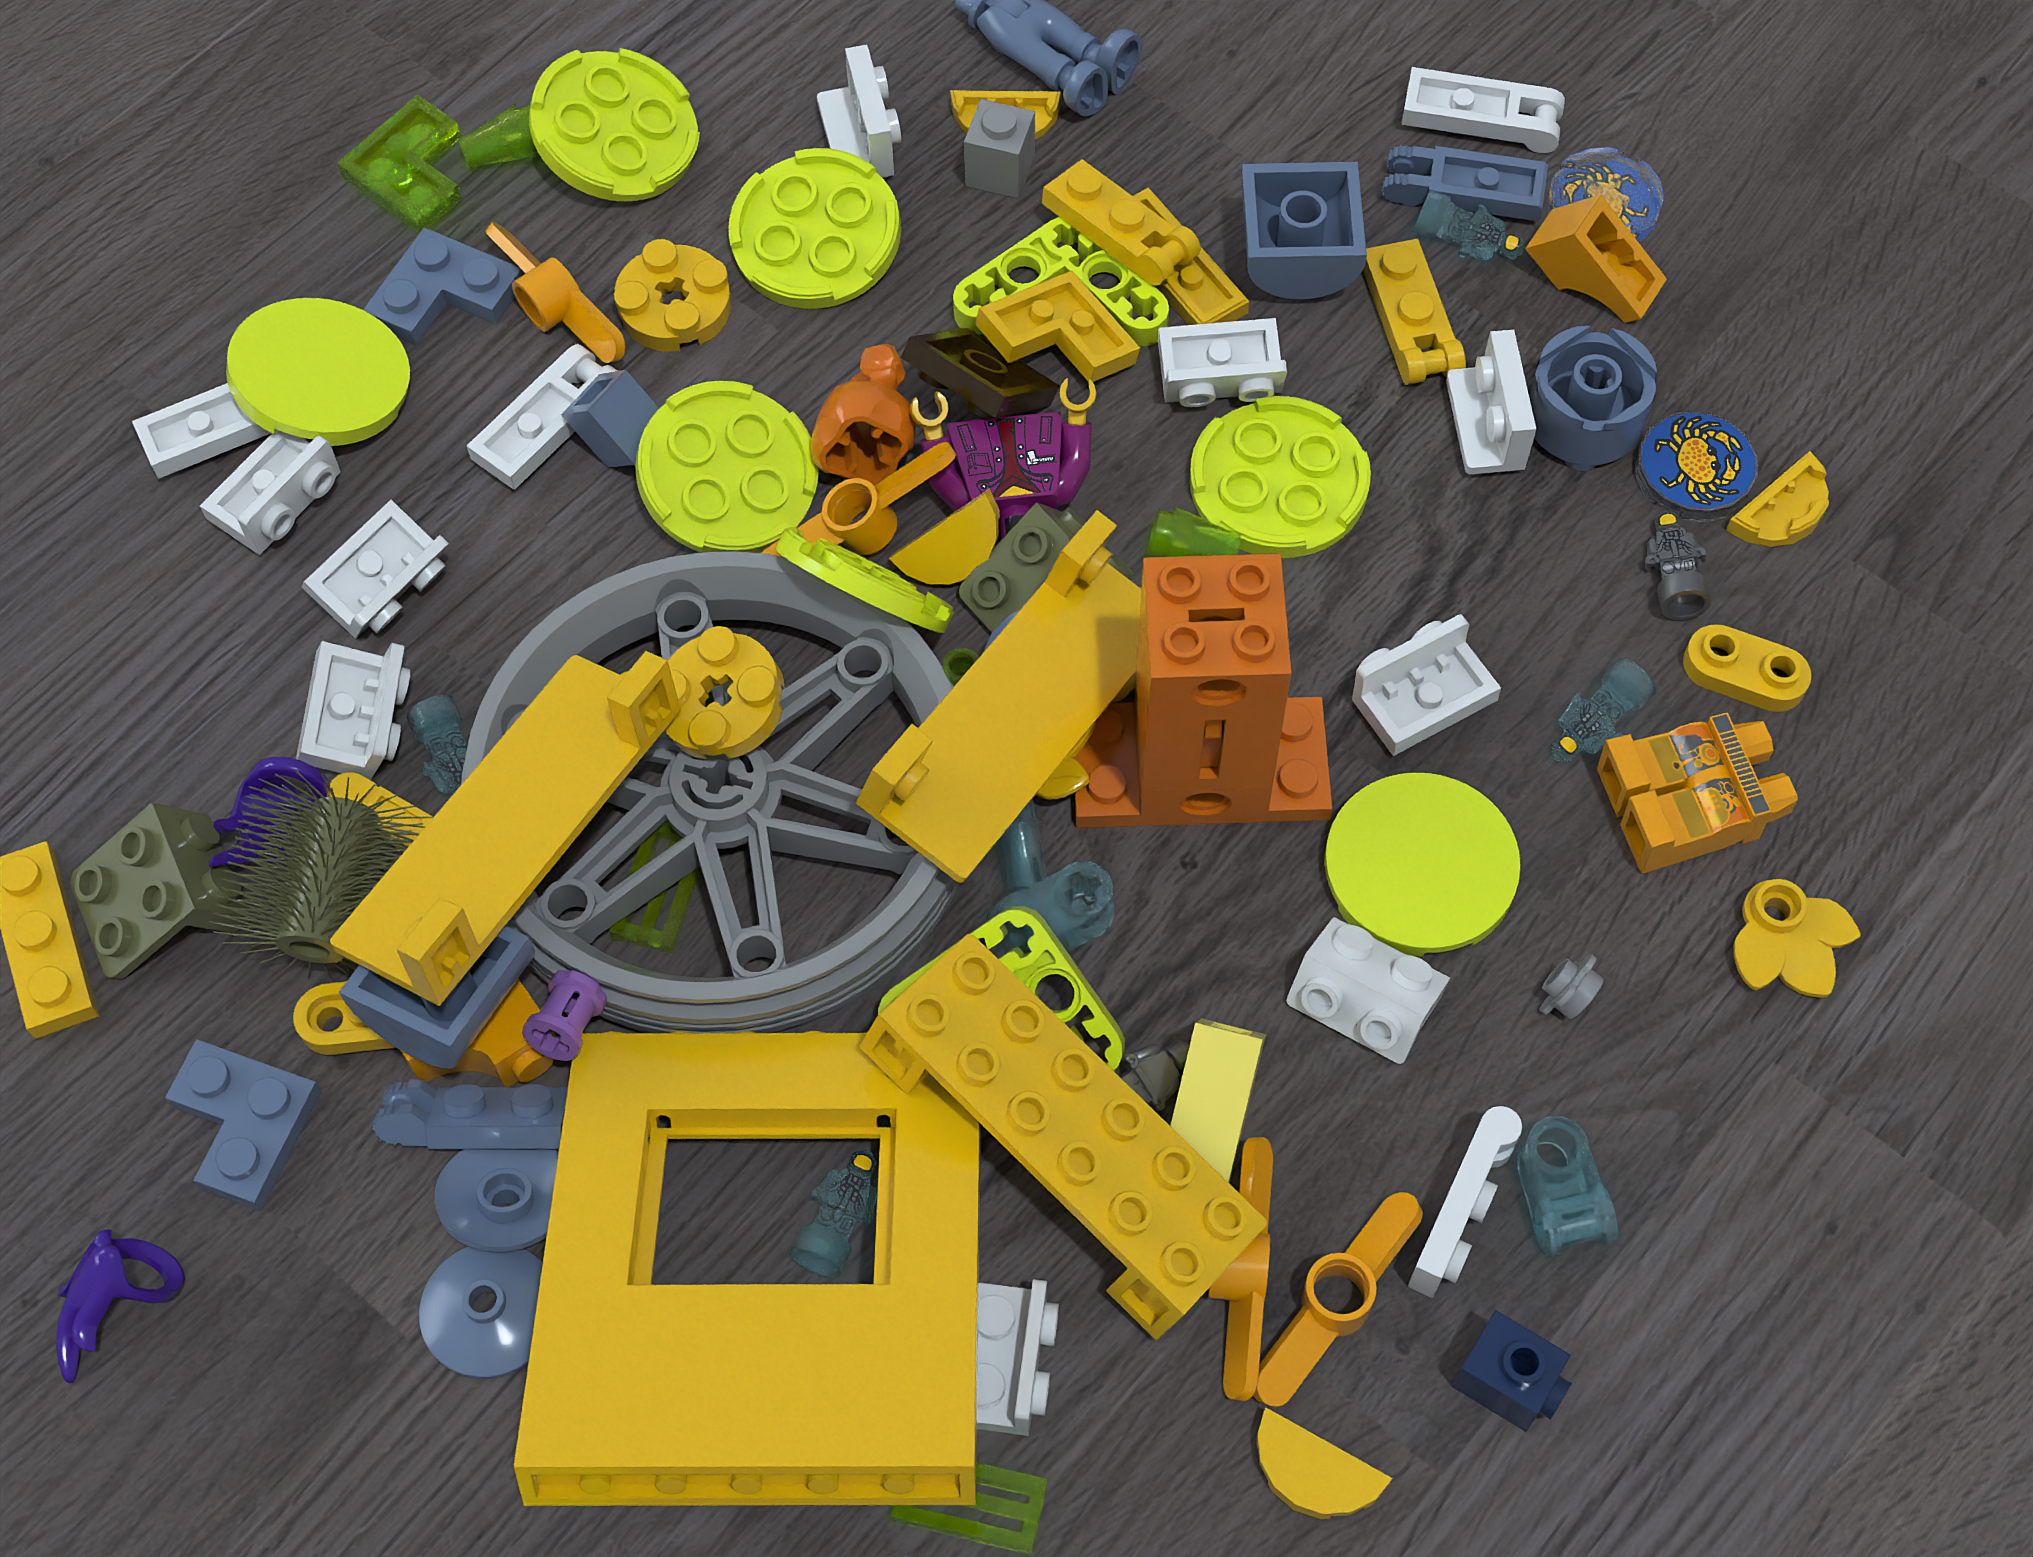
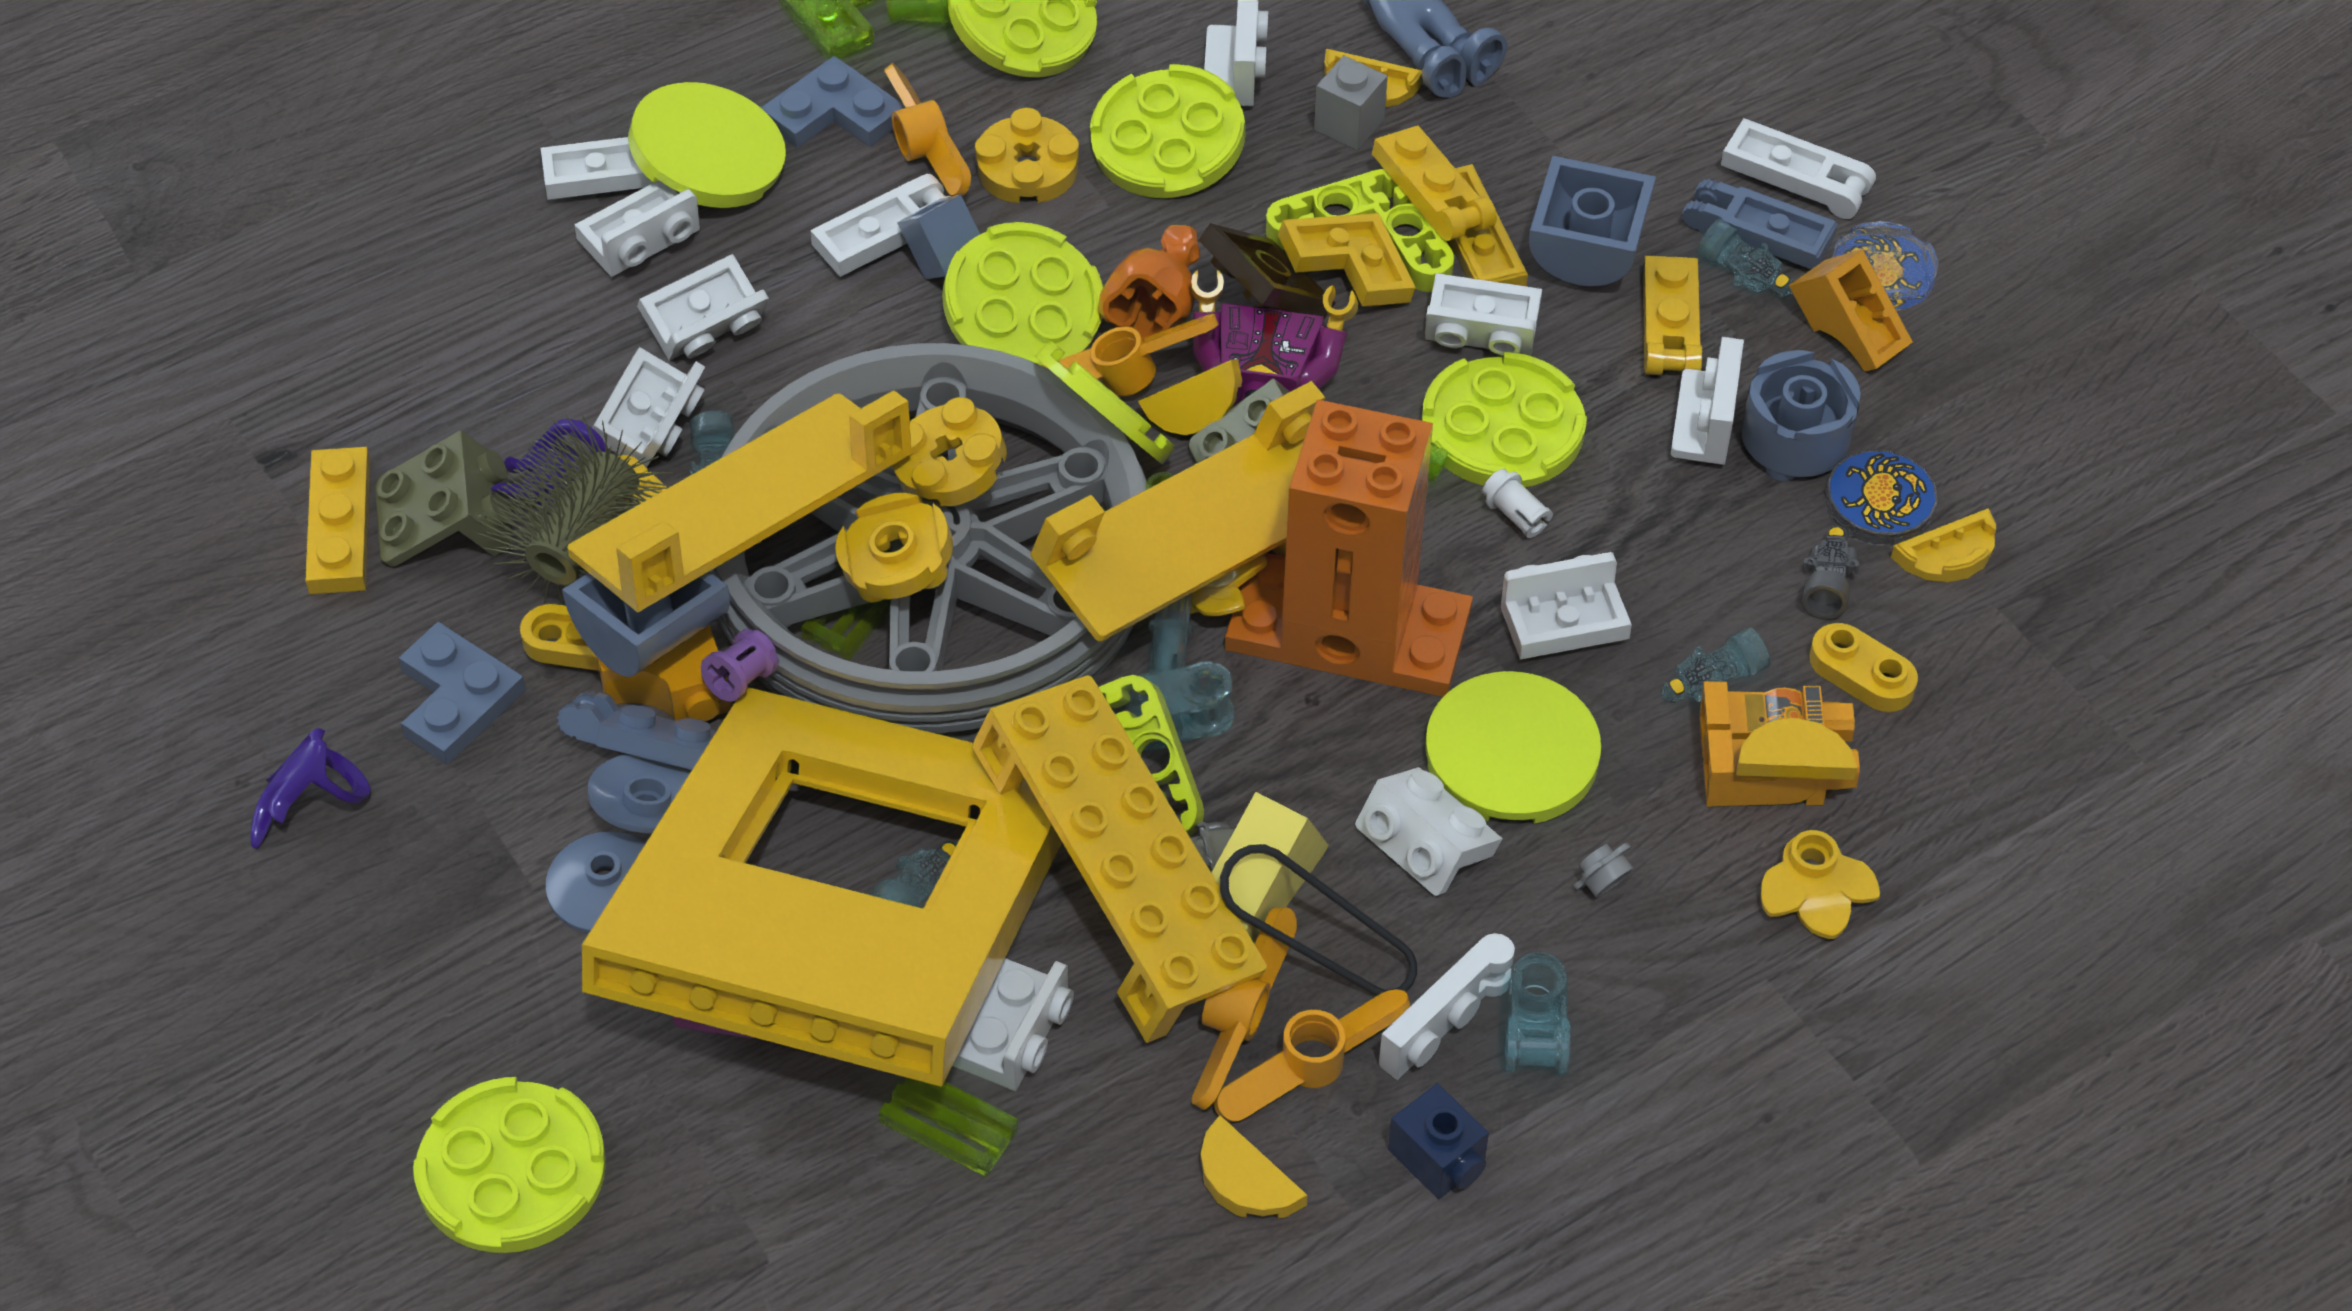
camera: 15 degrees right, 10 degrees down
none -> yellow plate [835,493,953,602]
none -> black piece [1220,844,1417,996]
none -> white pin [1482,469,1553,538]
none -> yellow tile [1736,718,1858,780]

